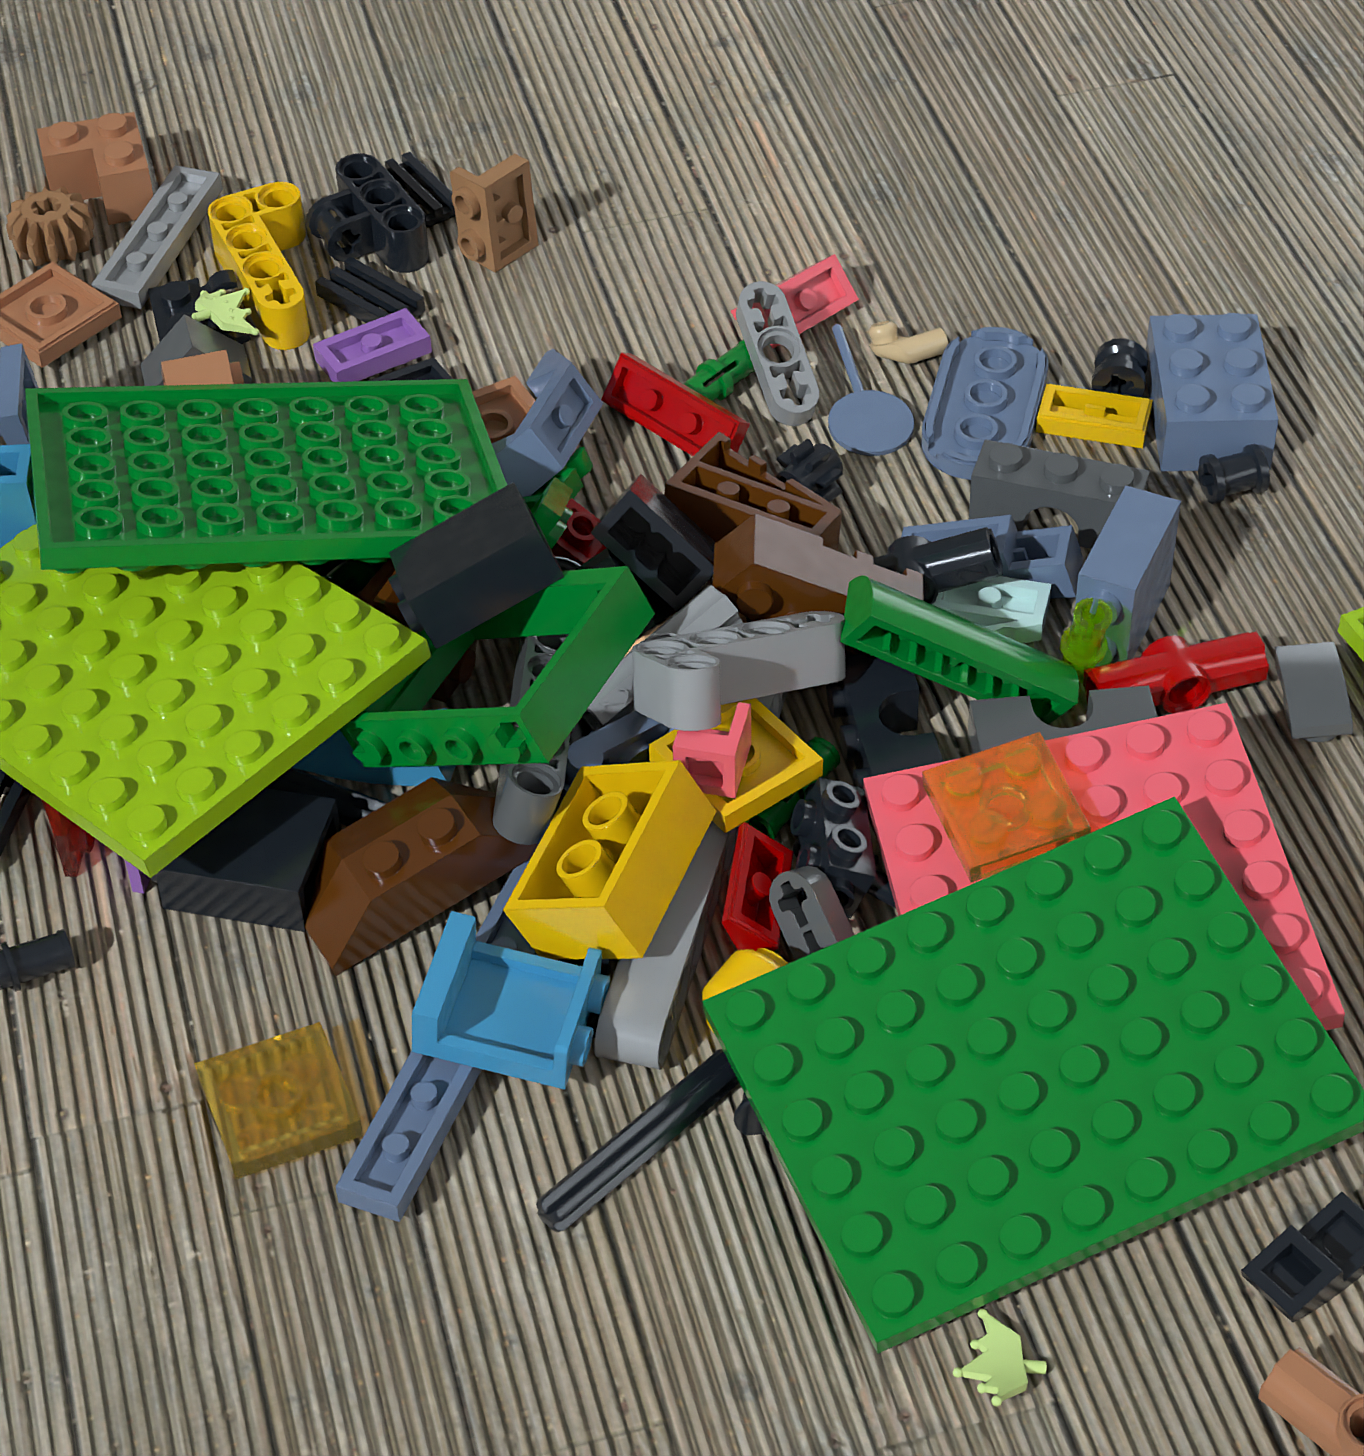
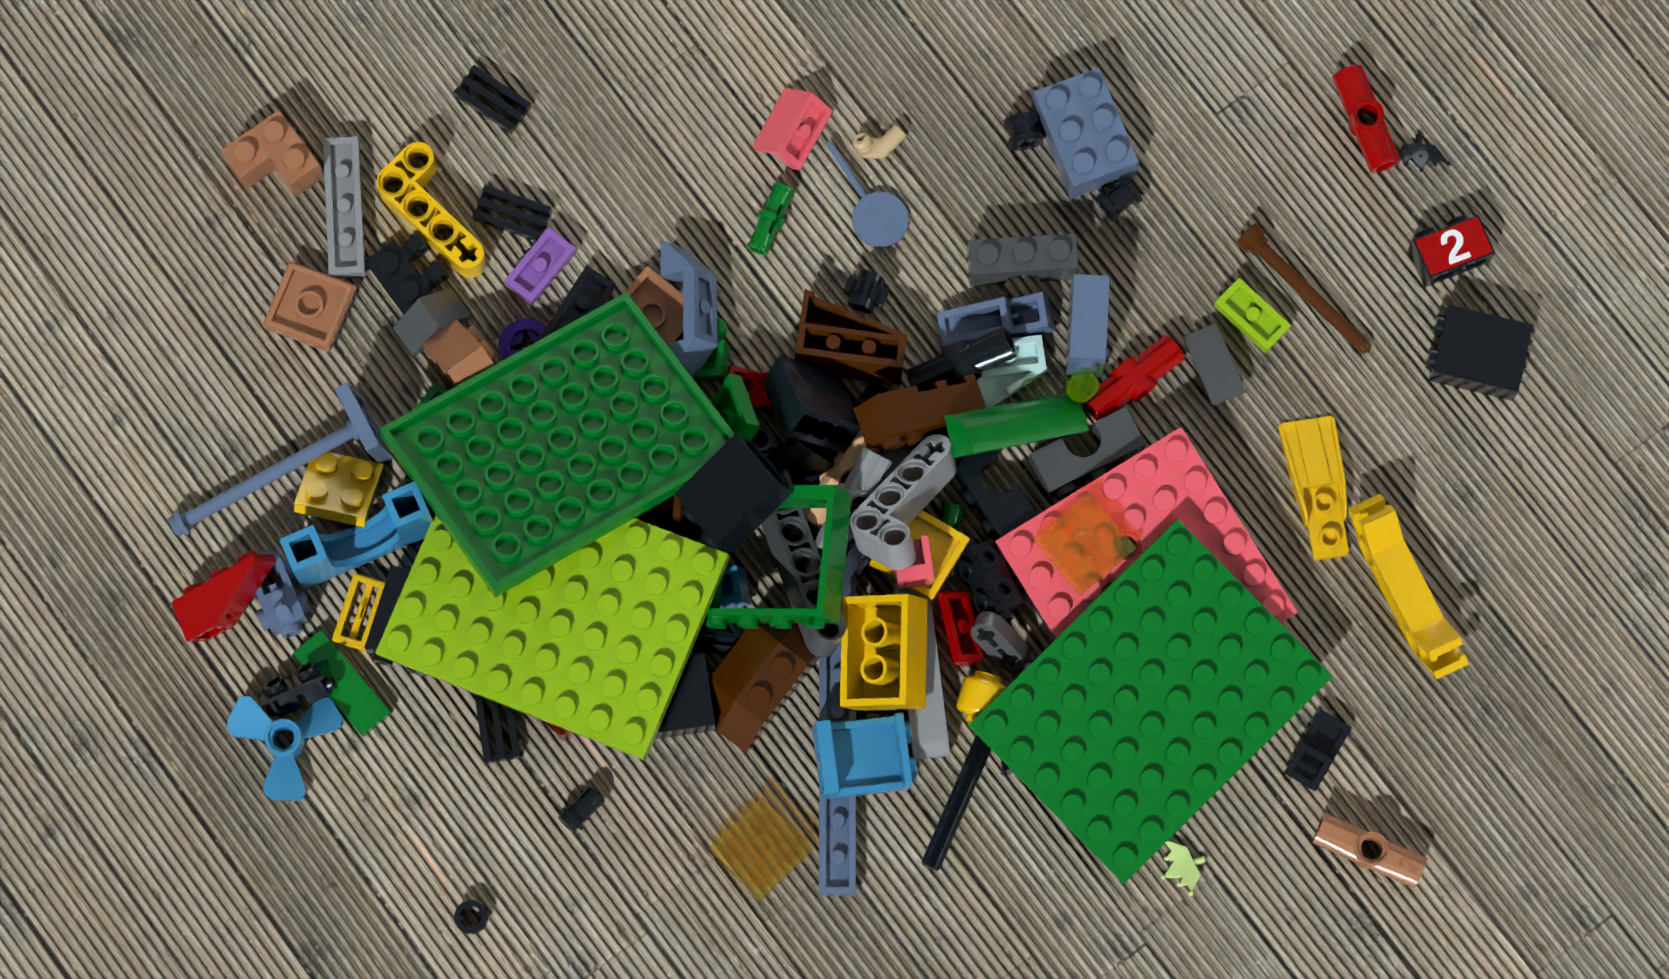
camera: 25 degrees left, 30 degrees up
medium nougat gear [6,187,94,266] -> none
yellowish green piece [192,288,259,336] -> none
black piece [306,153,429,273] -> none
medium nougat bracket [450,154,539,273] -> none
red tile [601,352,750,456] -> none
light grey beam [736,281,819,426] -> none
sand blue tile [921,327,1048,480] -> none
yellow tile [1036,384,1153,449] -> none

